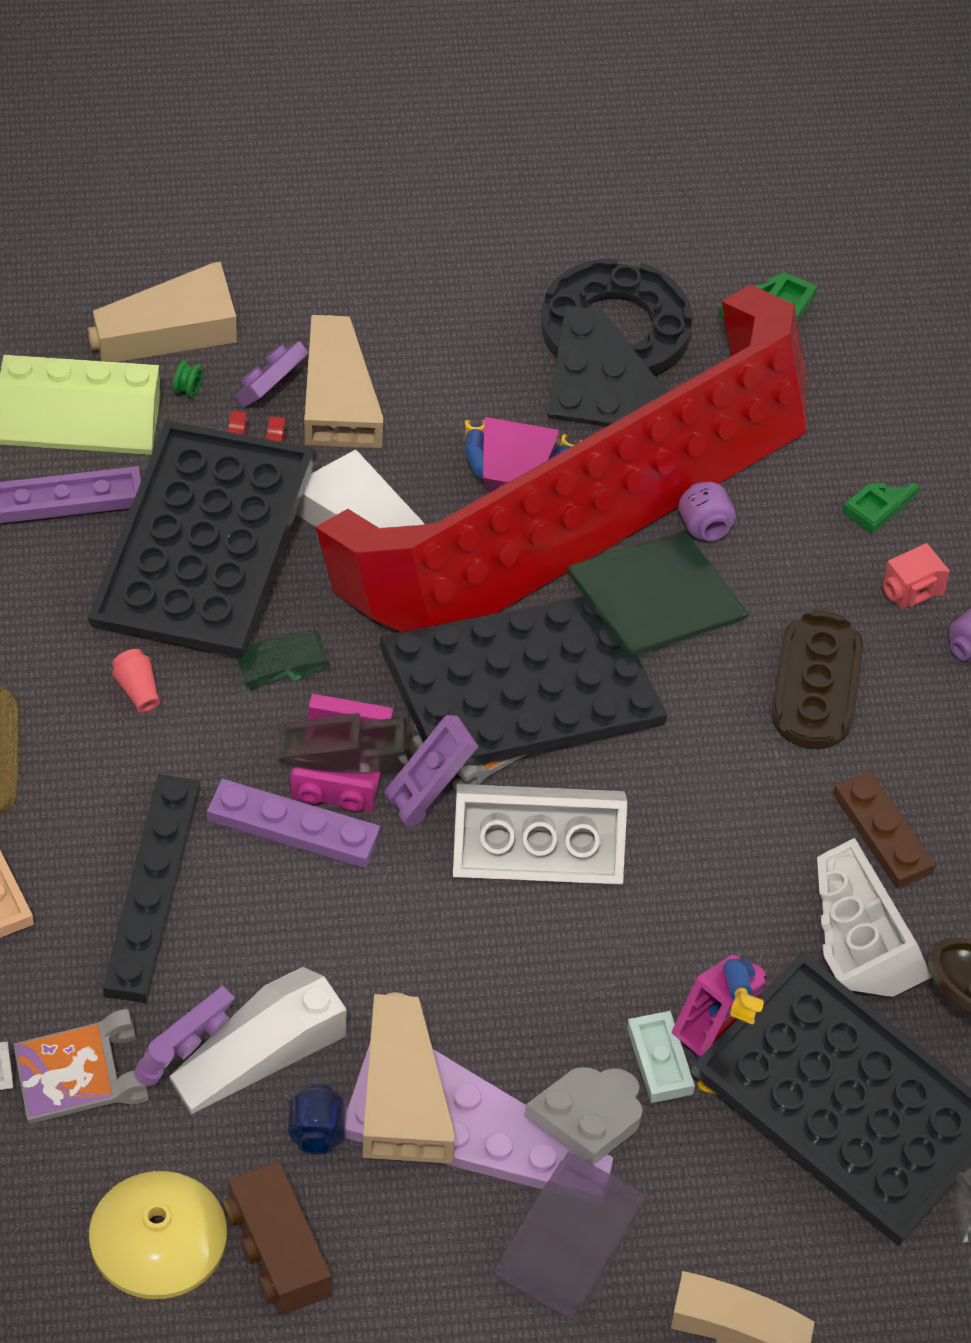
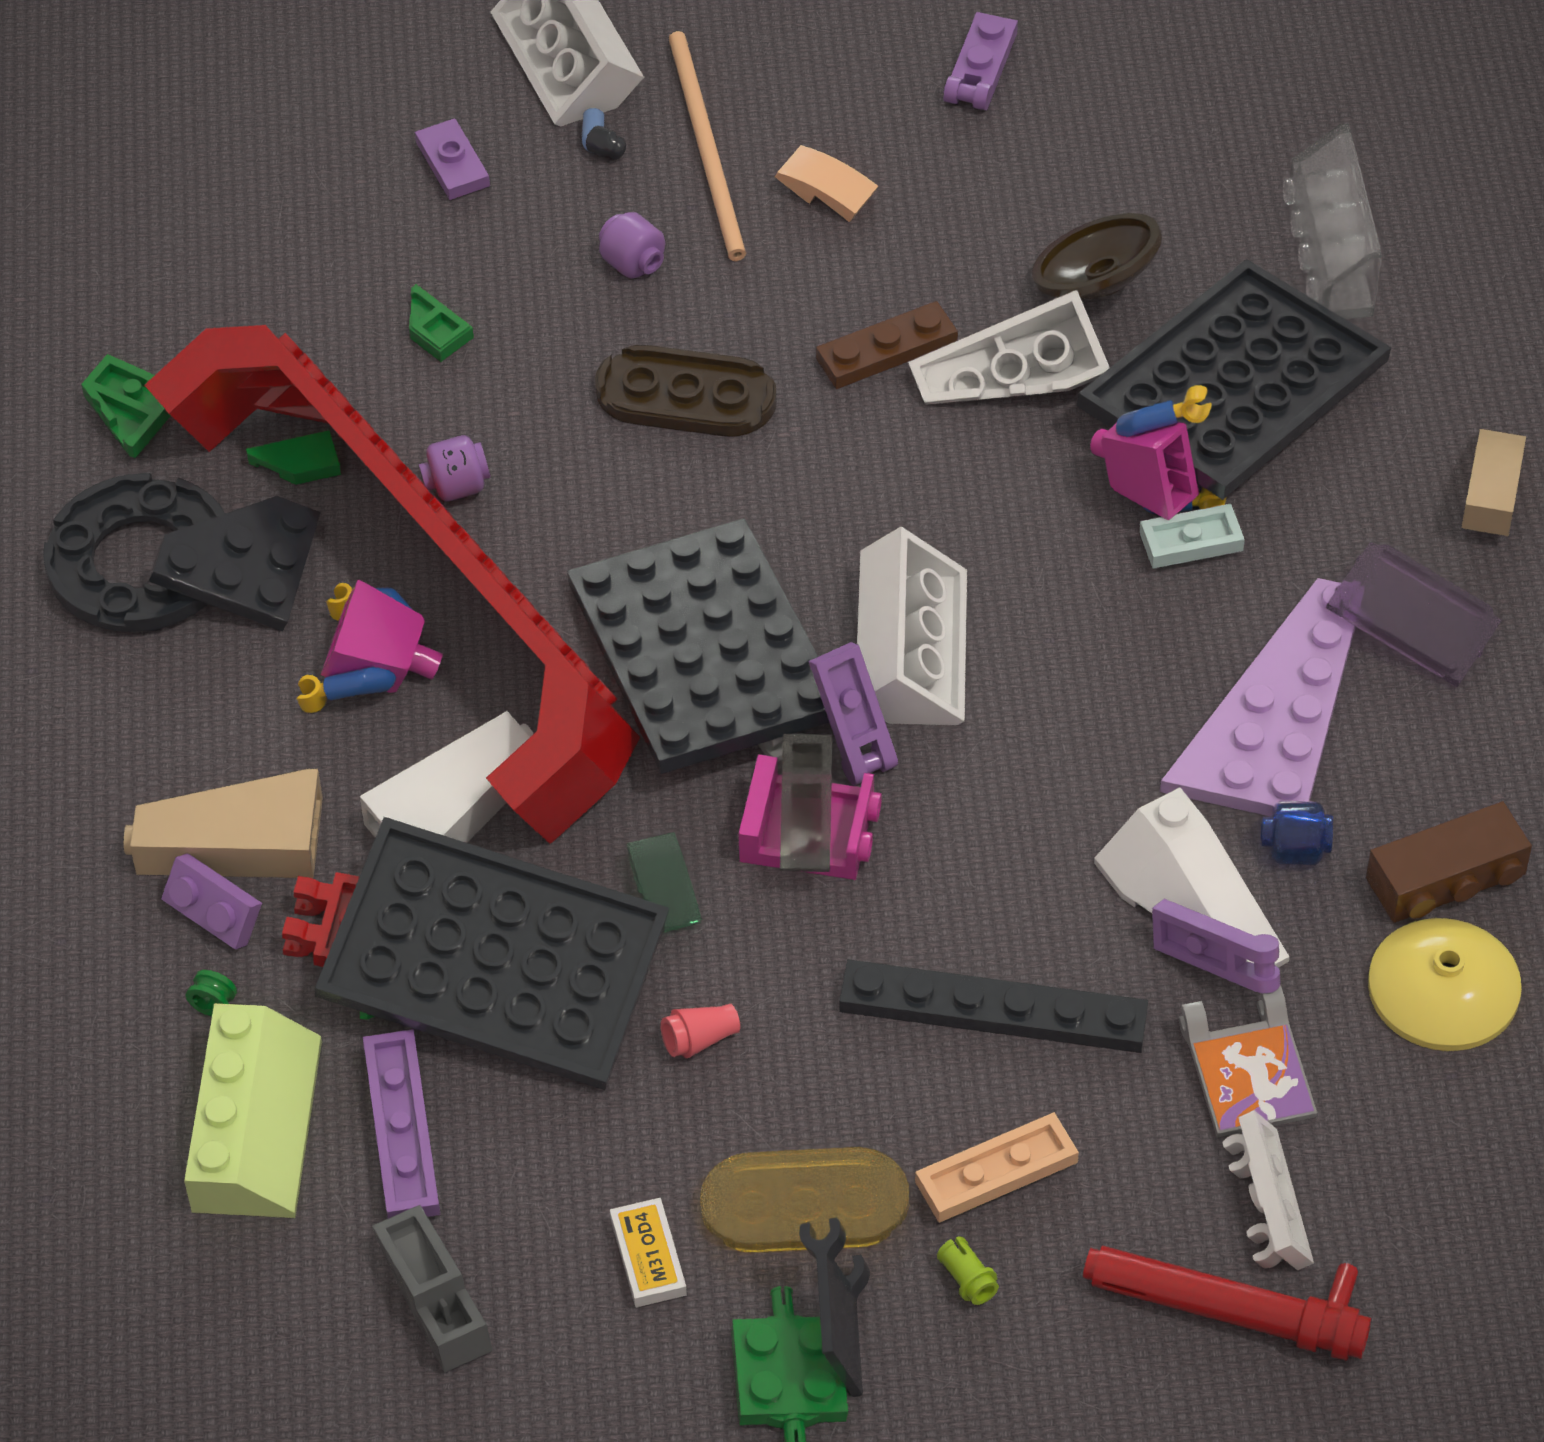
camera: 85 degrees left, 0 degrees up
tan slope [88,262,237,362] -> none
medium lavender plate [207,779,381,868] -> none
tan slope [362,992,455,1164] -> none
light grey plate [524,1067,643,1166] -> none
clear green piece [566,531,750,656] -> none
coral window [882,543,950,609] -> none

